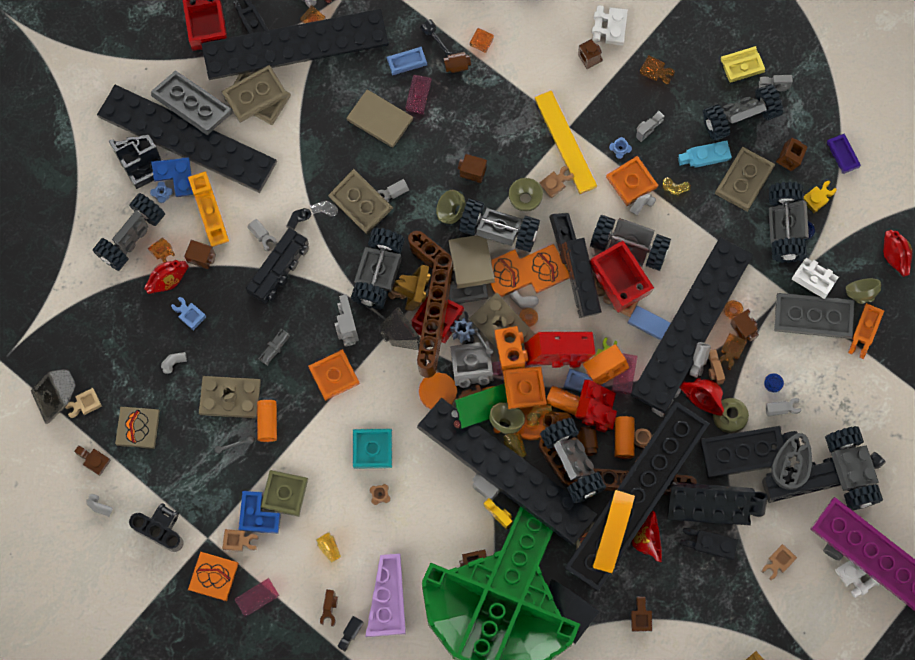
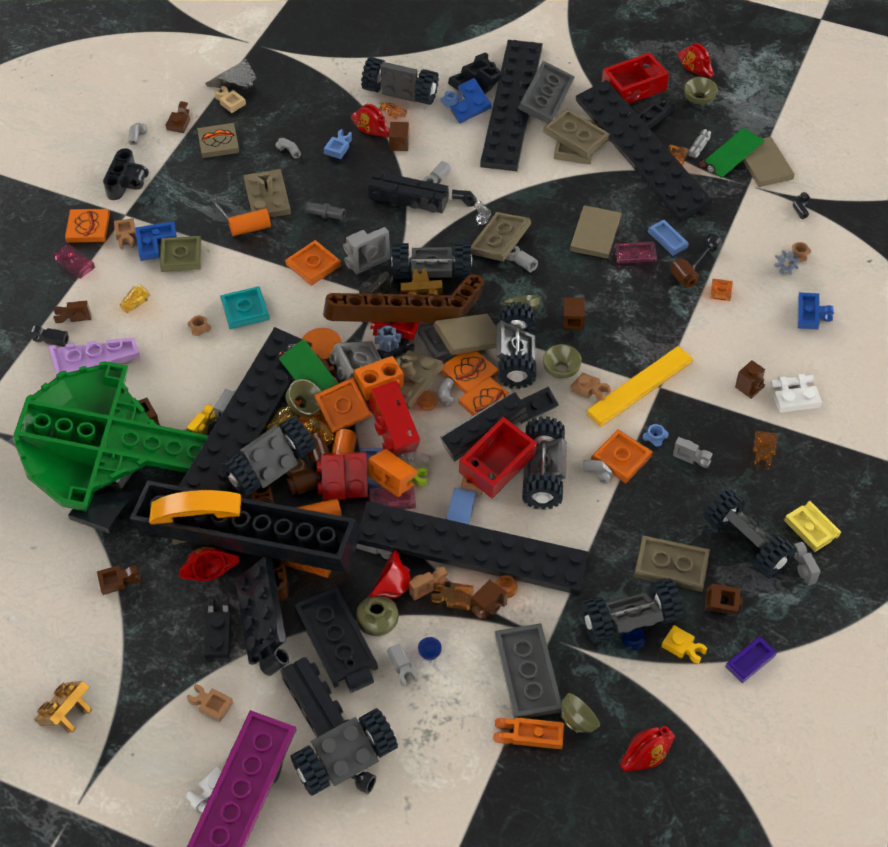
camera: 70 degrees right, 20 degrees down
light orange slope [188,171,229,247] -> none
clear yellow arm [662,178,691,195] -> none
medium azure hinge [678,141,732,168] -> none
light grey bar [690,342,711,378] -> none
dark grey piece [771,433,812,490] -> none
white plate [792,258,839,299] -> none

